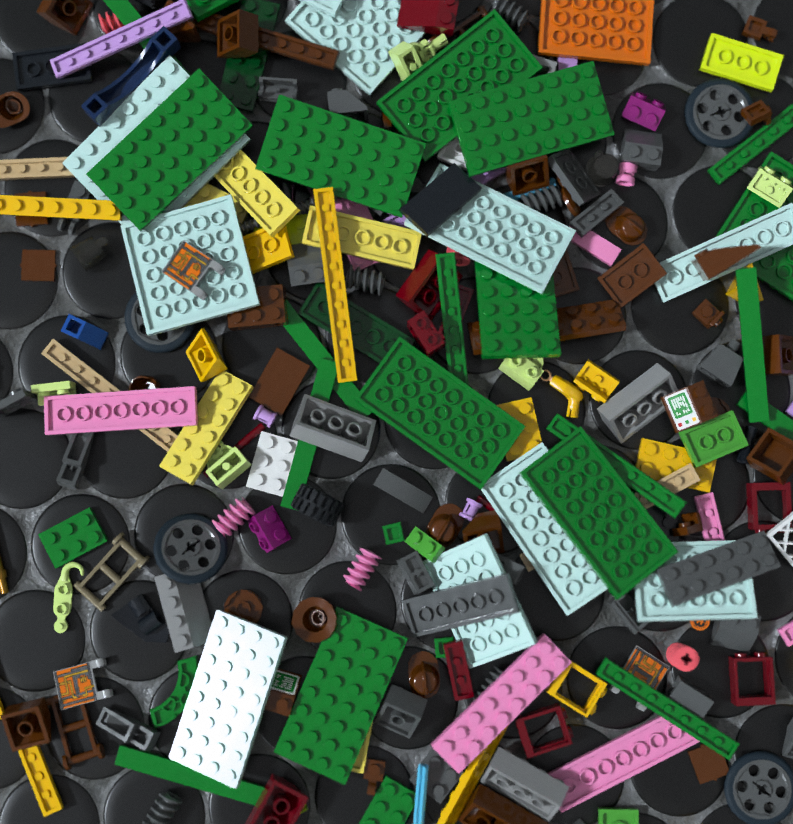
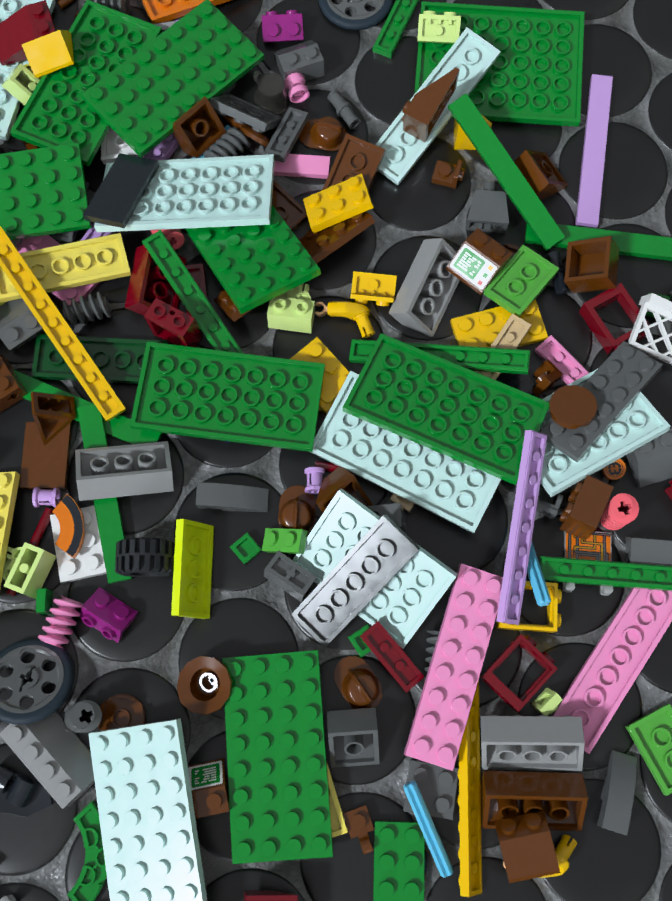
camera: 25 degrees left, 10 degrees down
bright pink piece [343,548,382,592] -> none
none -> yellow slope [22,30,74,78]
none -> reddish brown slope [31,392,76,445]
none -> green tile [36,588,53,614]
none -> tile [52,494,85,559]
none -> dark grey piece [64,700,102,733]
none -> neon yellow plate [171,519,214,619]
none -> yellow plate [303,173,374,233]
none -> dark grey pin [328,90,361,129]
none -> lavender tile [496,430,547,625]
none -> medium azure axle [527,541,551,607]
none -> yellowish green plate [530,688,563,716]
none -> reddish brown tile [549,385,598,429]
none -> reddish brown brick [559,475,614,541]

